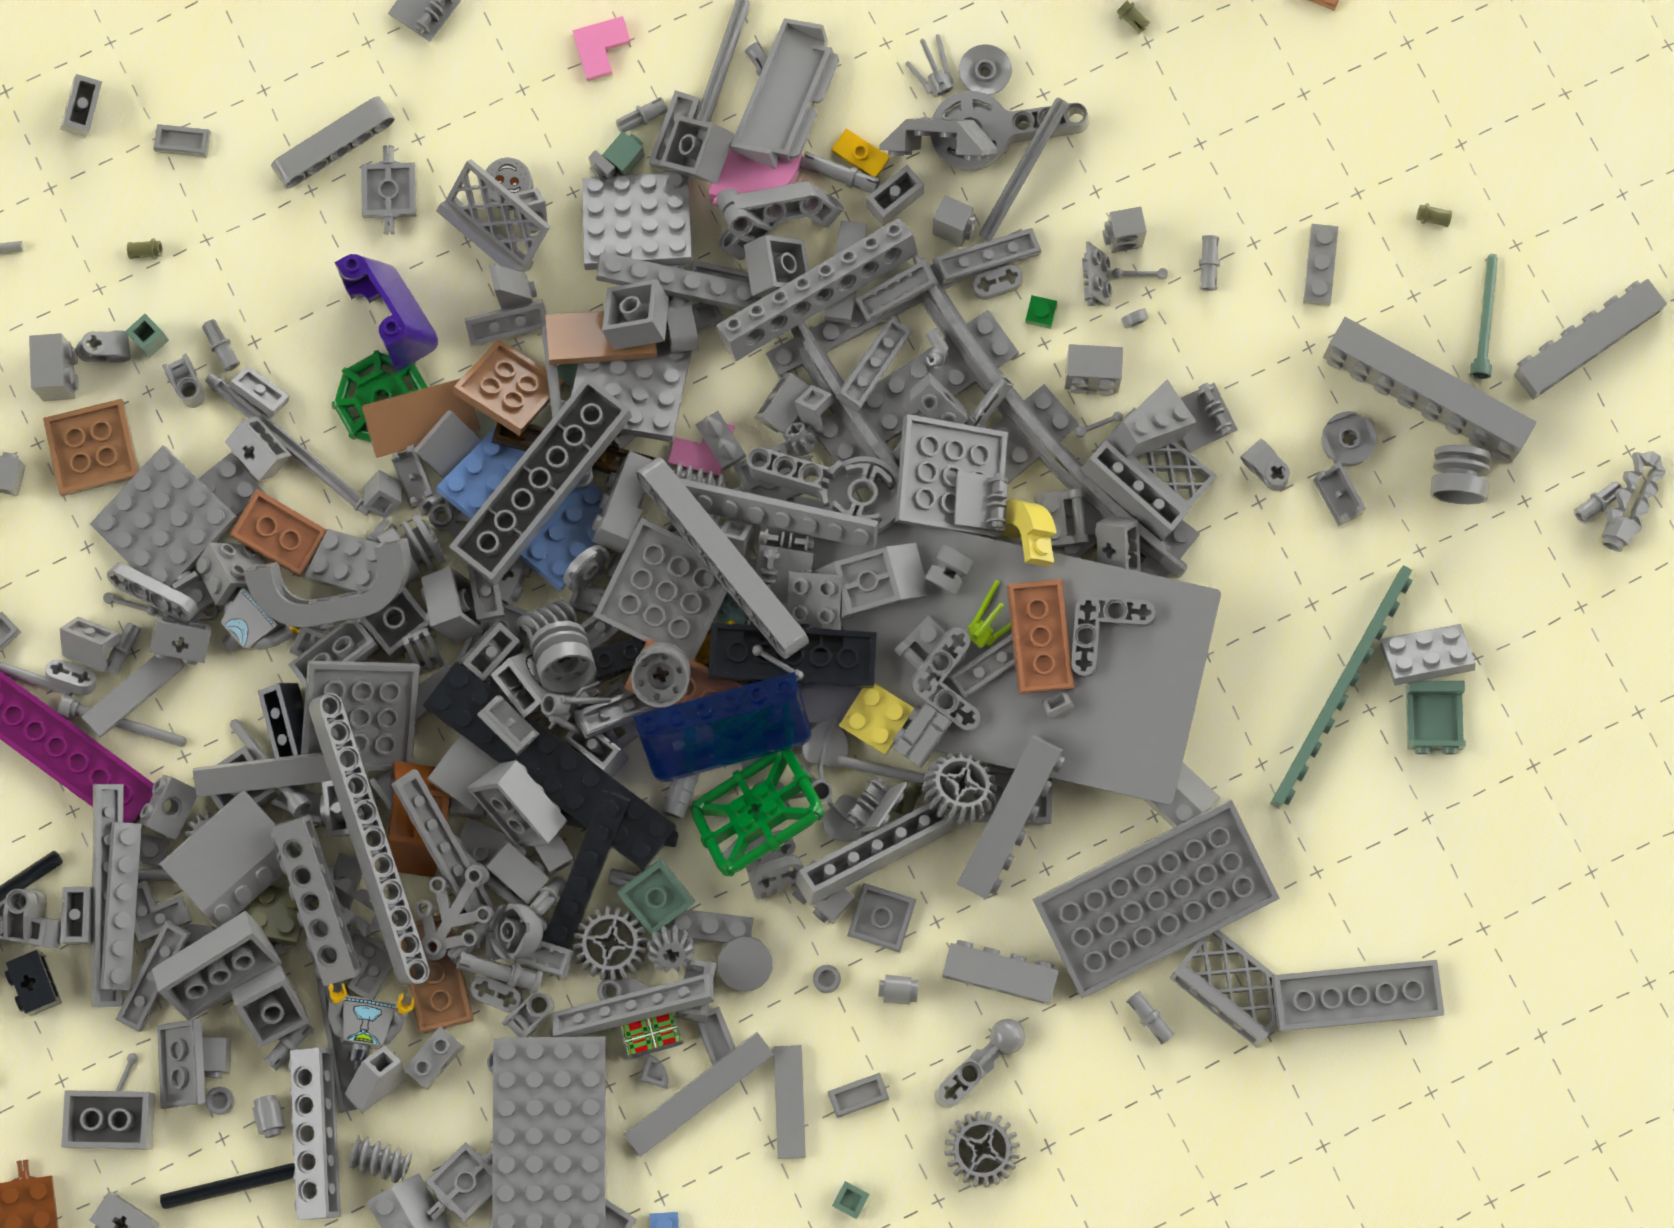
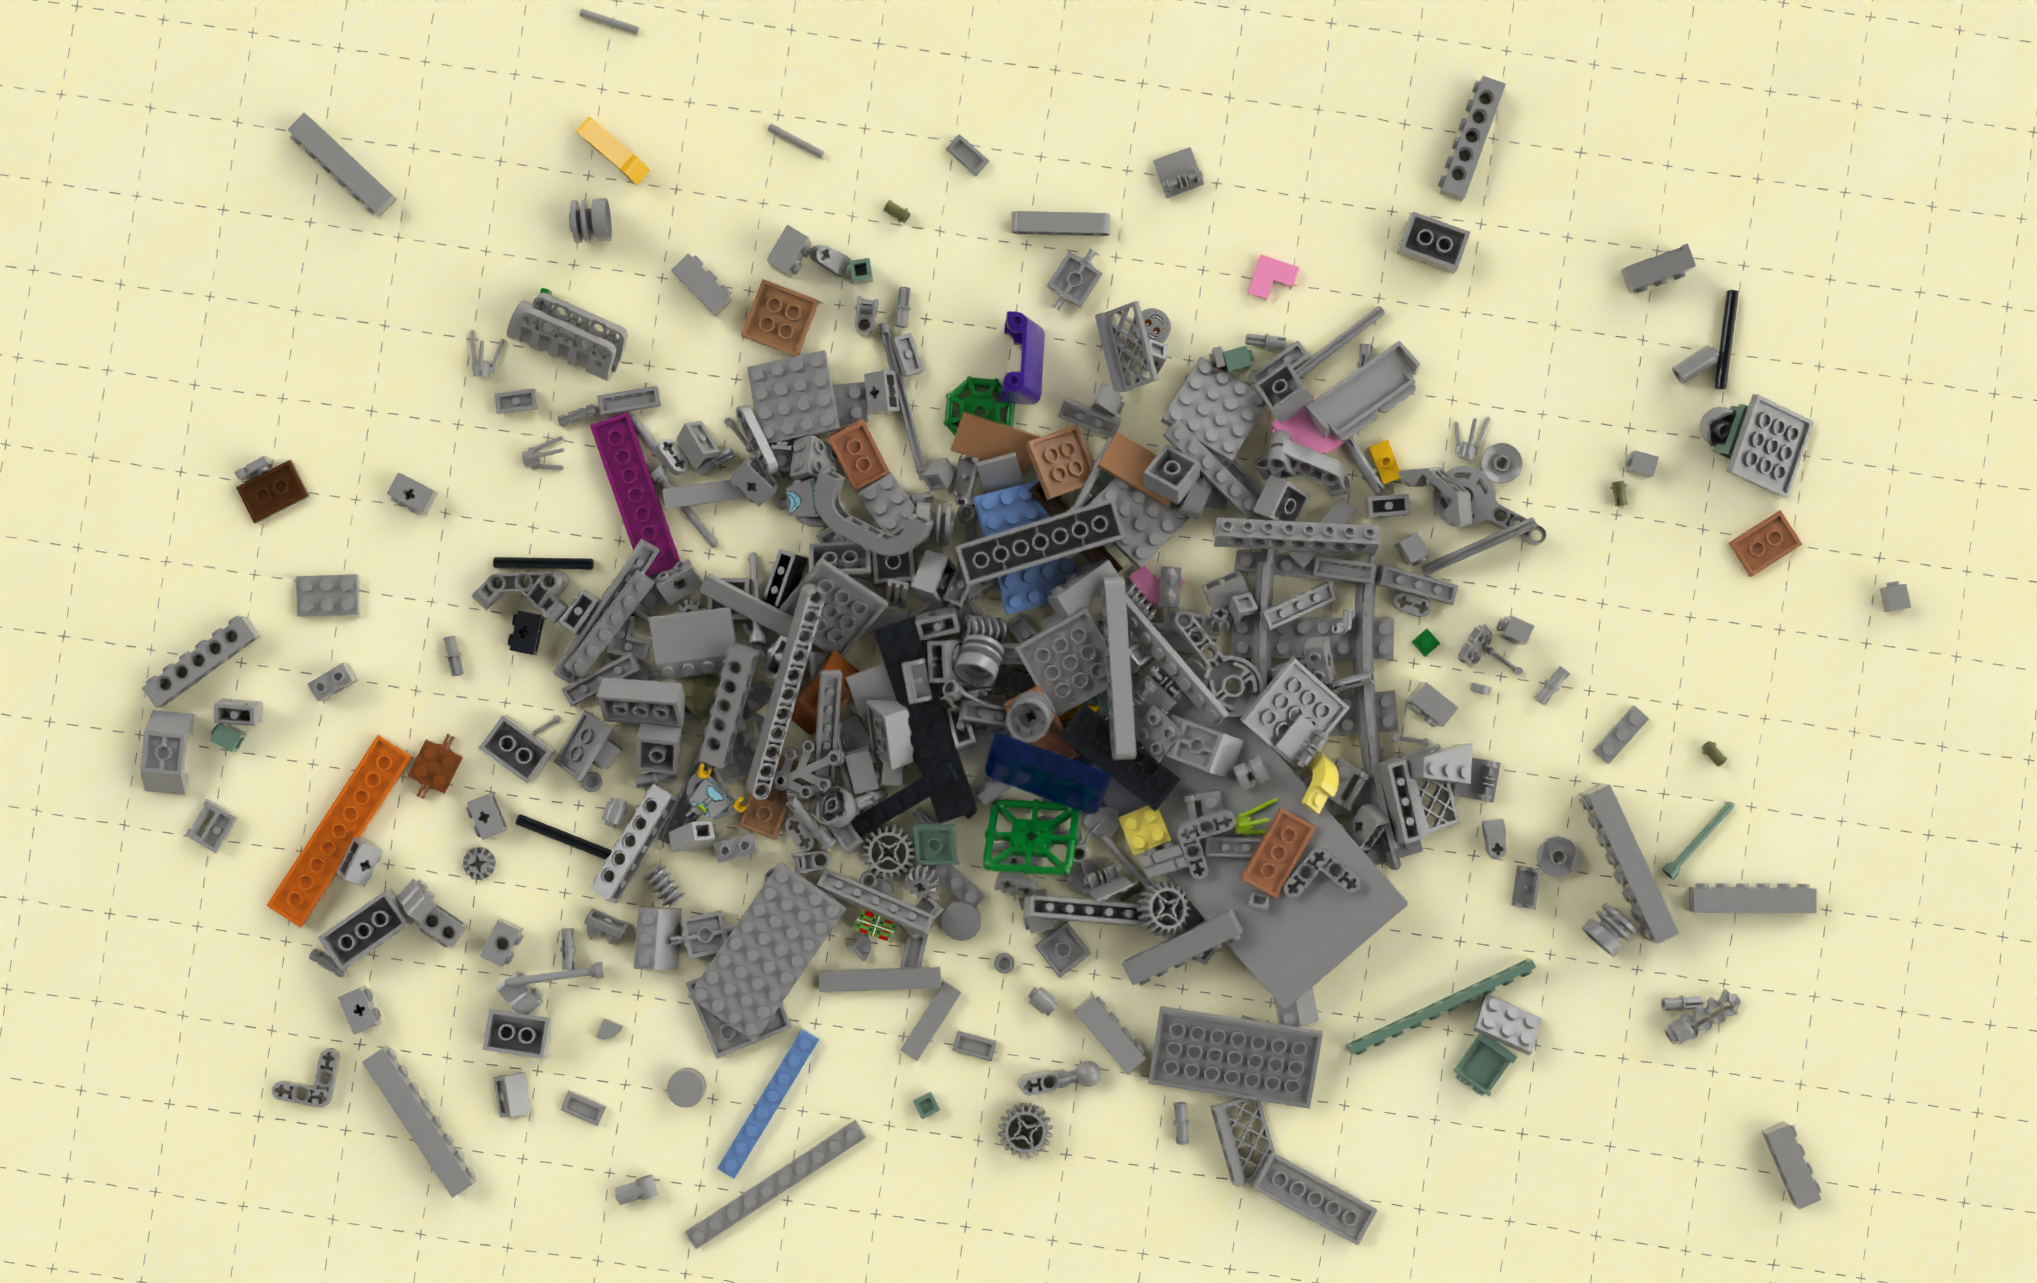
camera: 30 degrees right, 10 degrees up
light grey brick [60,74,102,137] -> none
light grey tile [563,545,611,592] -> none
light grey hinge [752,645,804,680] -> none

